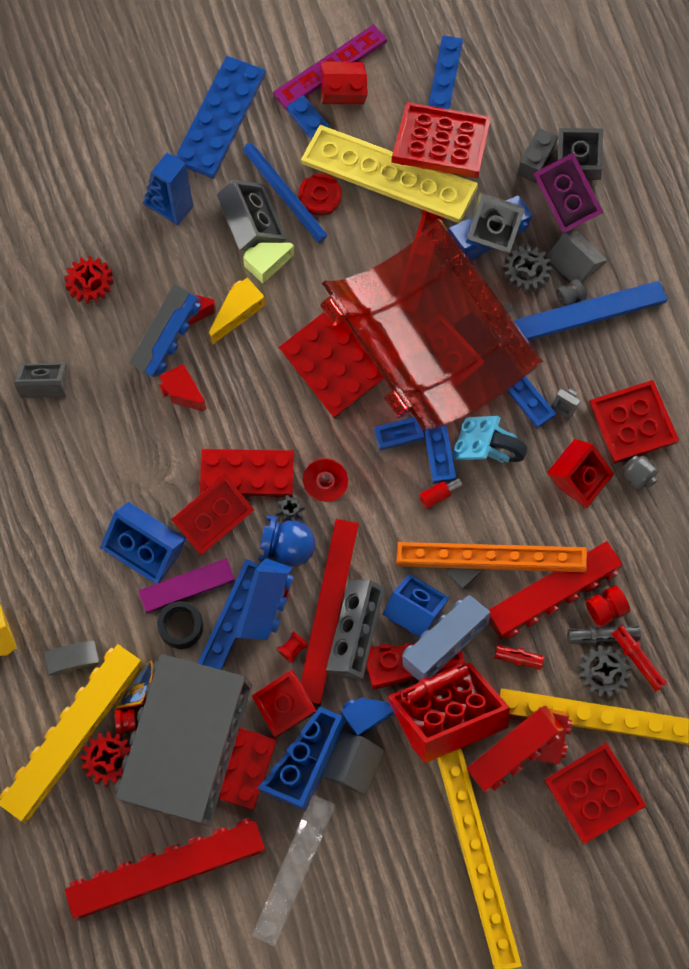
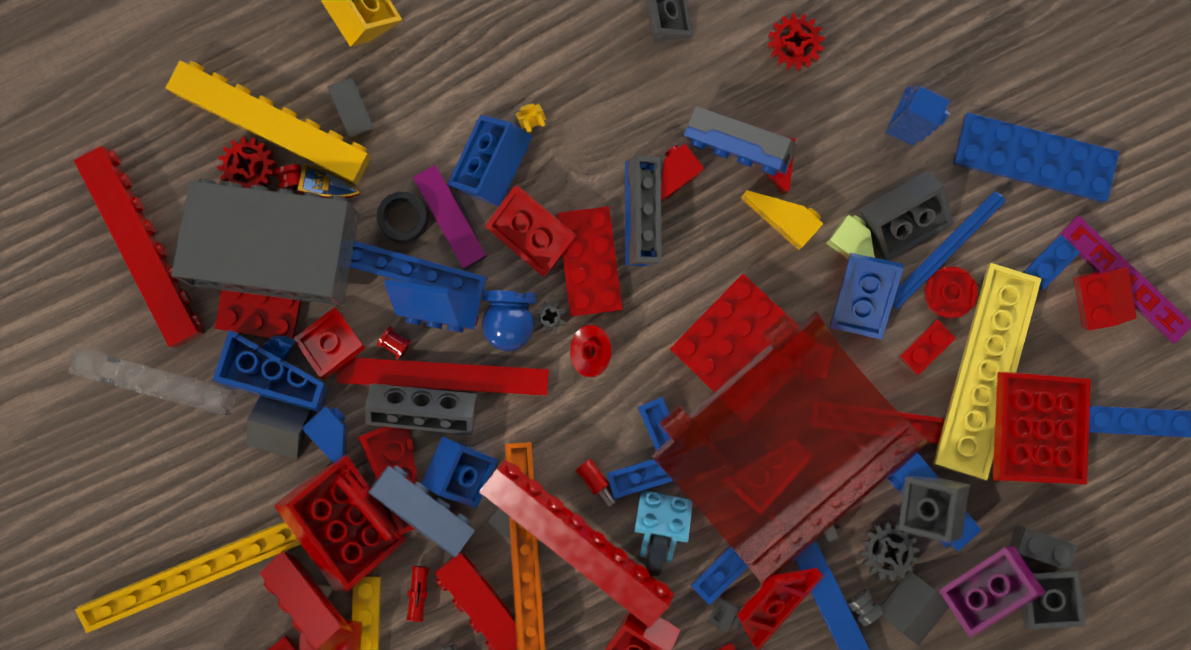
camera: 80 degrees right, 15 degrees up
none -> blue tile [262,336,296,361]
none -> red brick [479,459,674,628]
none -> yellow plate [515,103,546,132]
none -> dark grey piece [625,156,661,266]
none -> red wing [737,568,824,650]
none -> blue plate [830,252,904,339]
none -> red plate [898,320,956,375]

